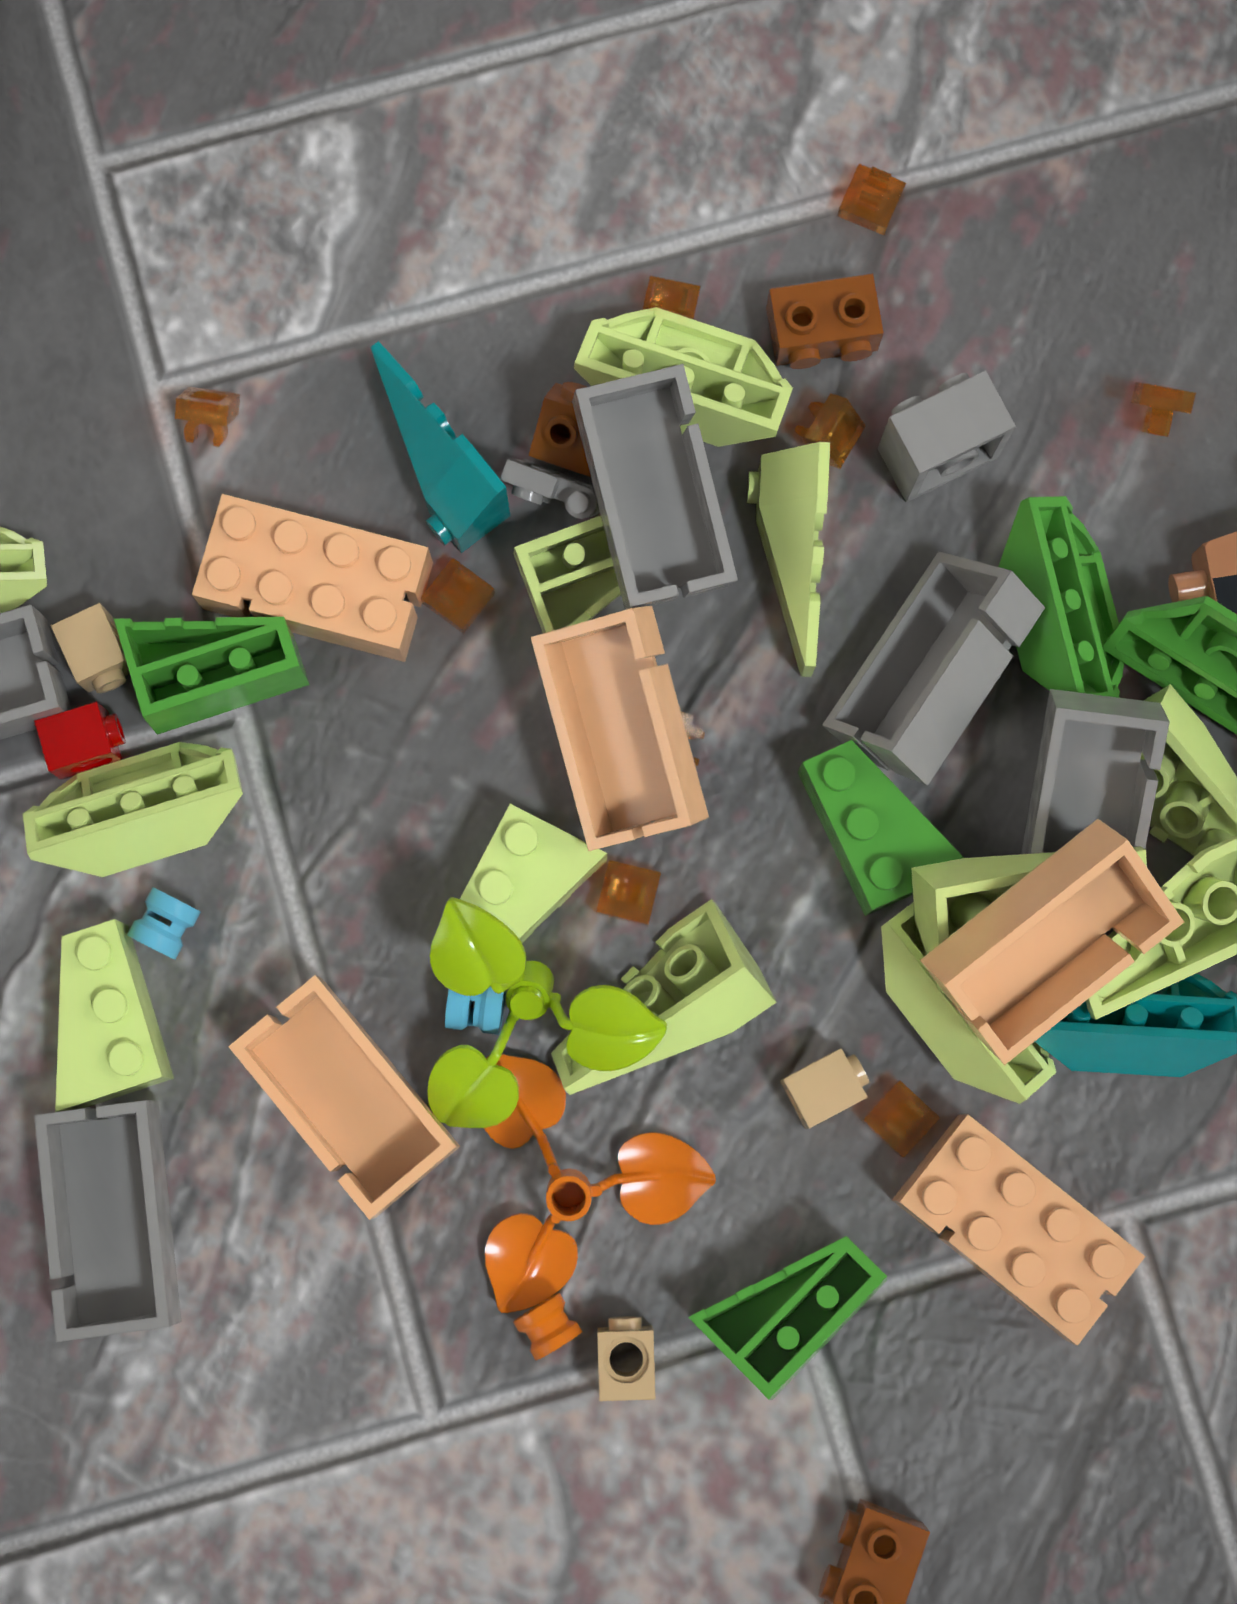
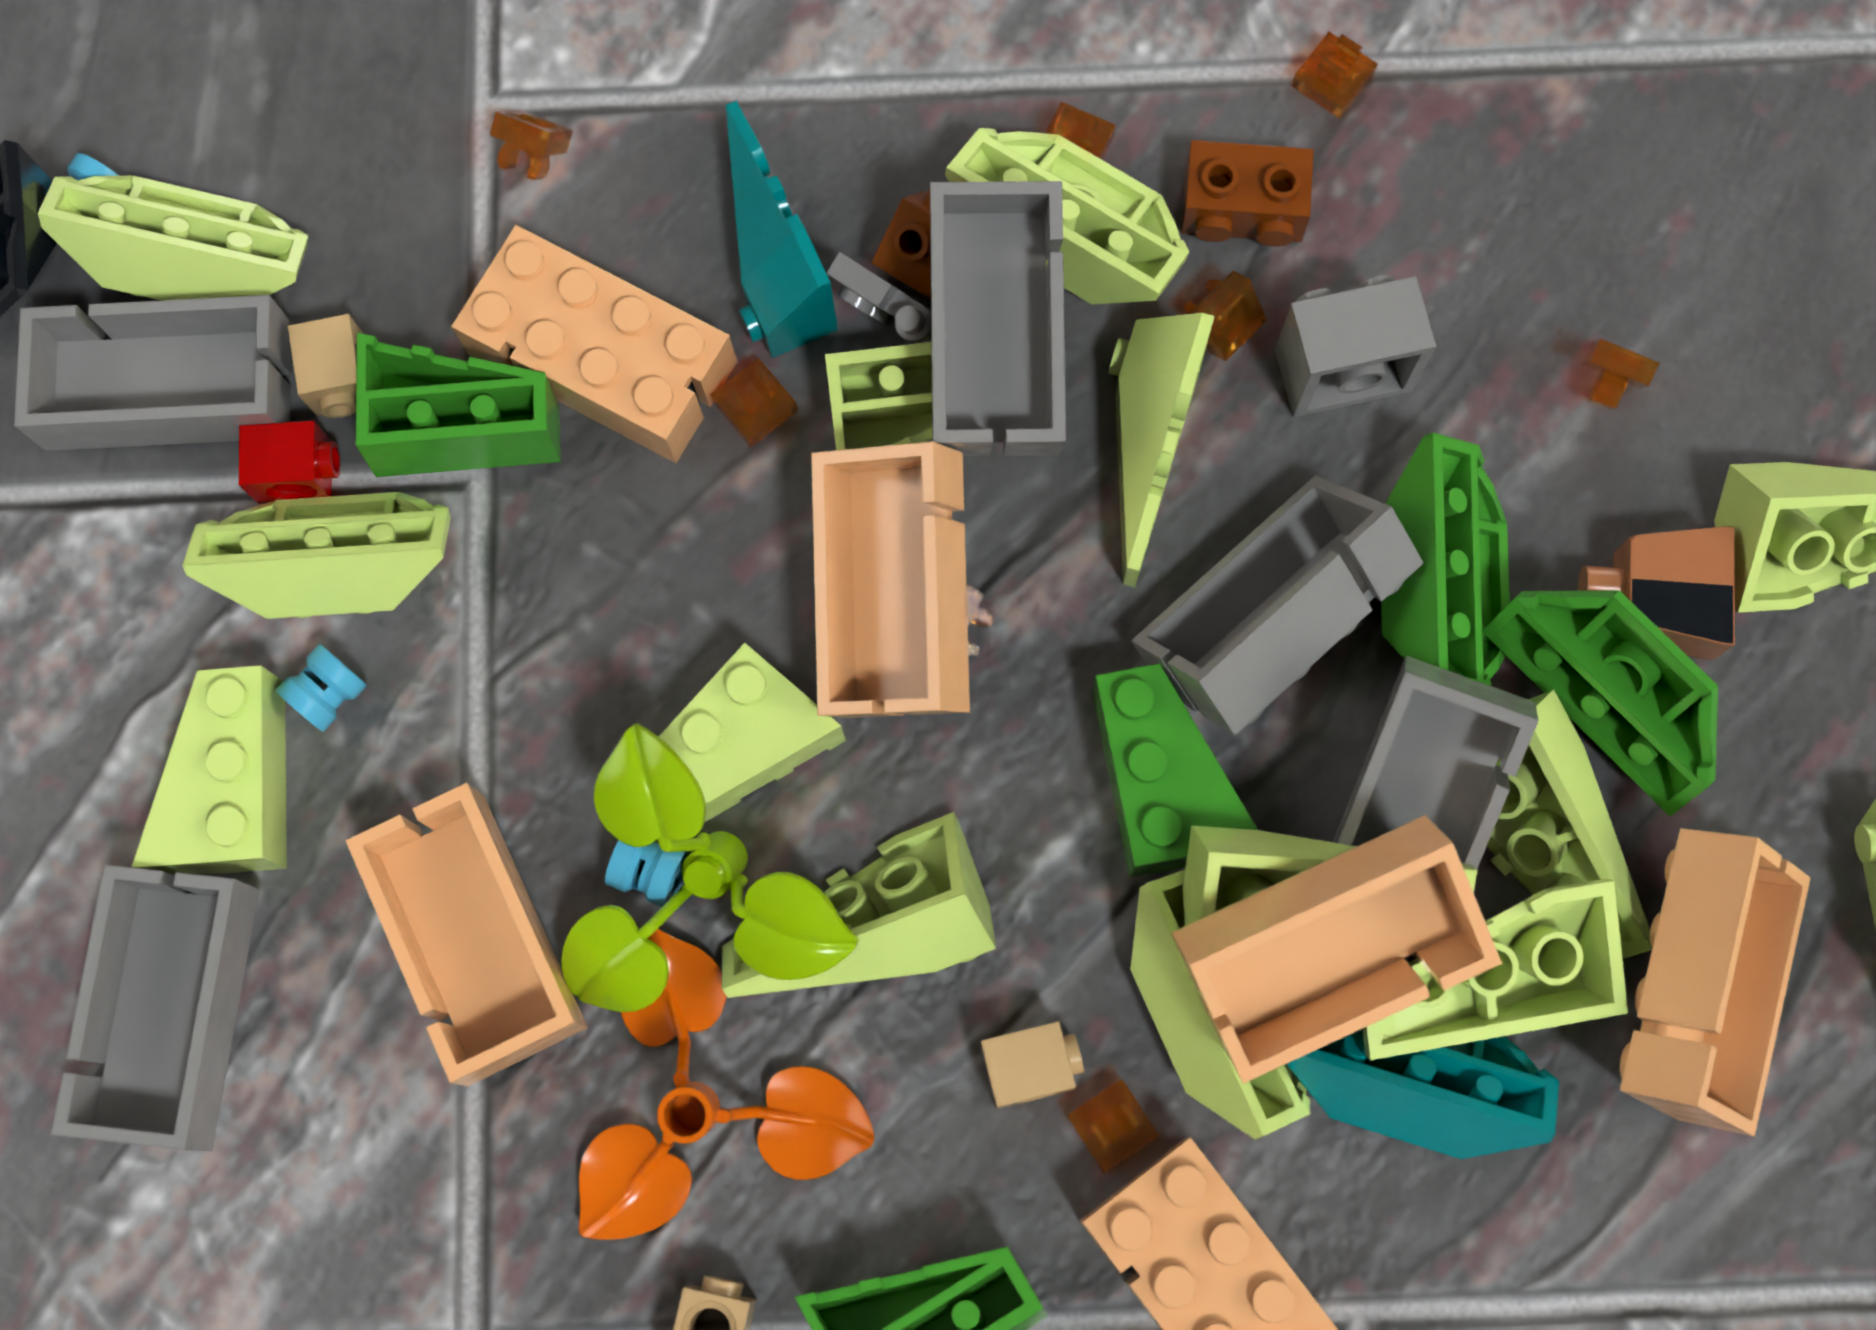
camera: 20 degrees right, 5 degrees down
orange wheel [513,1293,583,1361] -> none
clear orange tile [596,860,661,926] -> none

